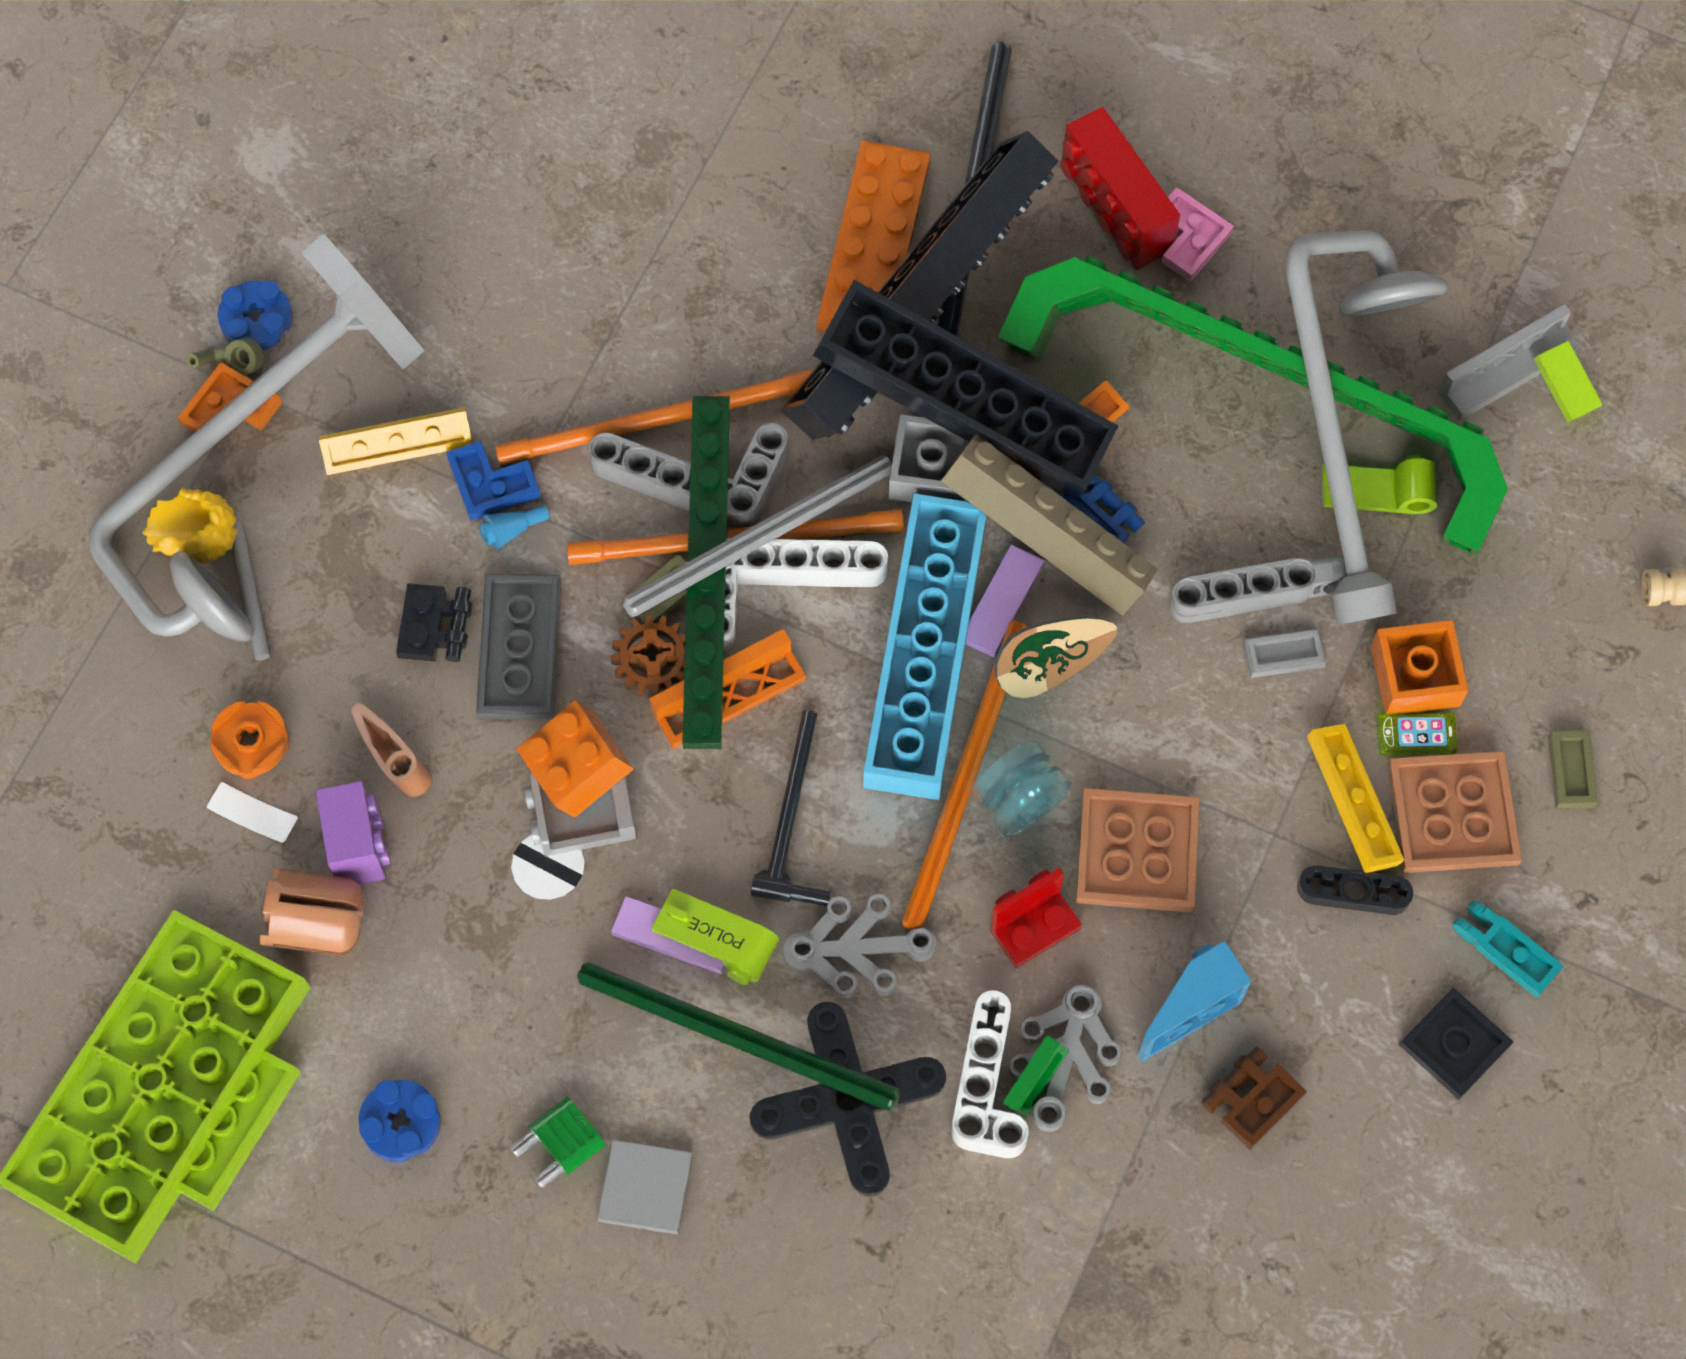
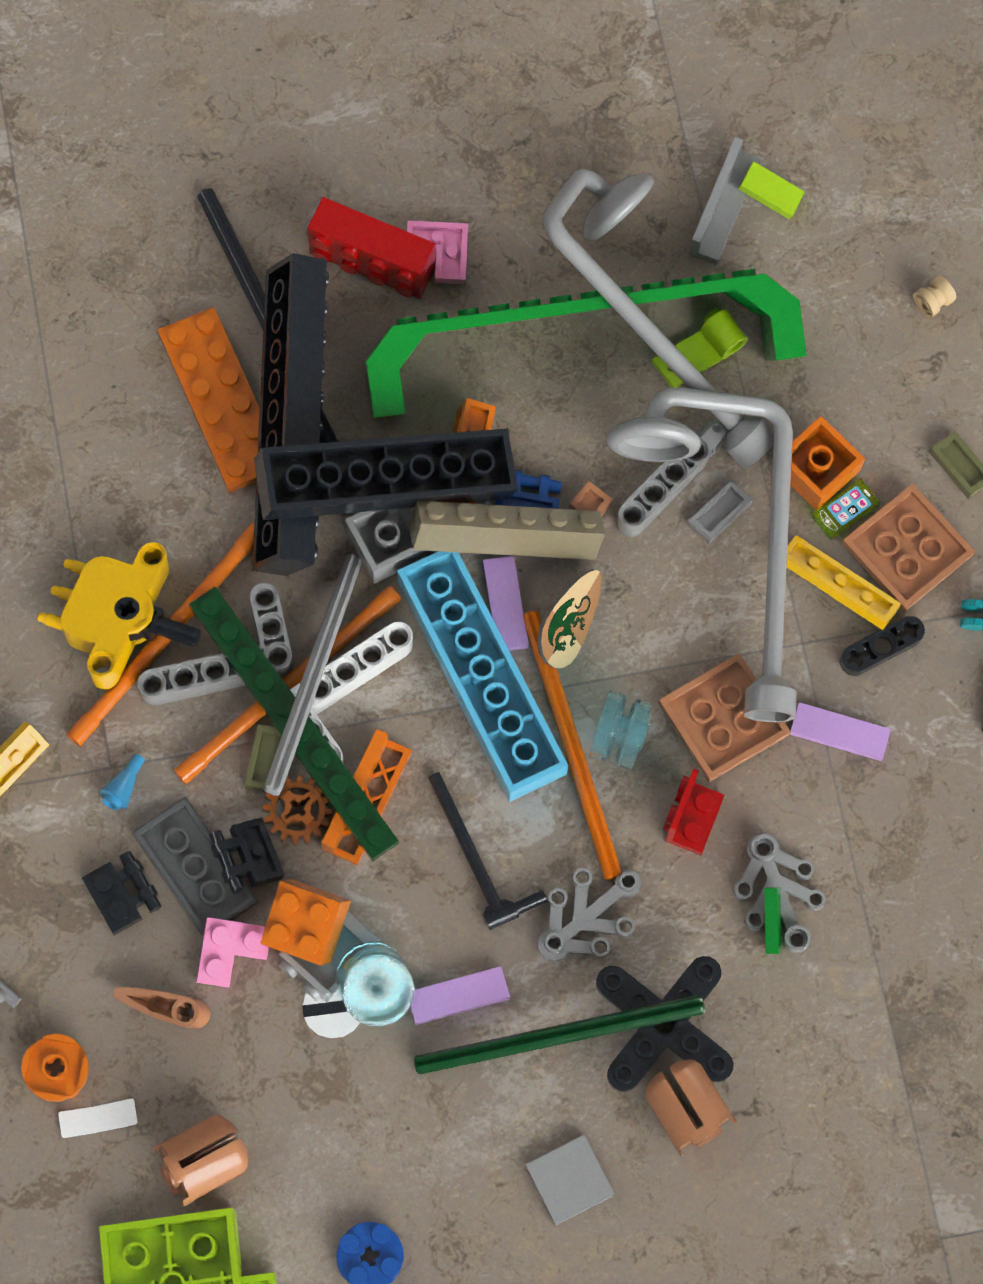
camera: 40 degrees left, 5 degrees up
medium lavender brick [315,781,390,884] -> none
blue plate [446,440,541,521] -> none
green piece [510,1096,606,1188] -> none
lime door [651,888,779,985] -> none
white beam [951,990,1029,1158] -> none
dark azure slope [1138,941,1251,1062] -> none
reddish brown plate [1201,1047,1307,1150] -> none
none -> yellow piece [37,542,201,689]
none -> bright pink plate [196,917,269,988]
none -> black plate [209,817,285,894]
none -> clear light blue wheel [336,943,415,1026]
none -> nougat plate [569,481,613,517]
none -> light grey piece [606,387,797,722]
none -> nougat cylinder [645,1059,737,1156]
none -> lavender tile [790,702,891,761]

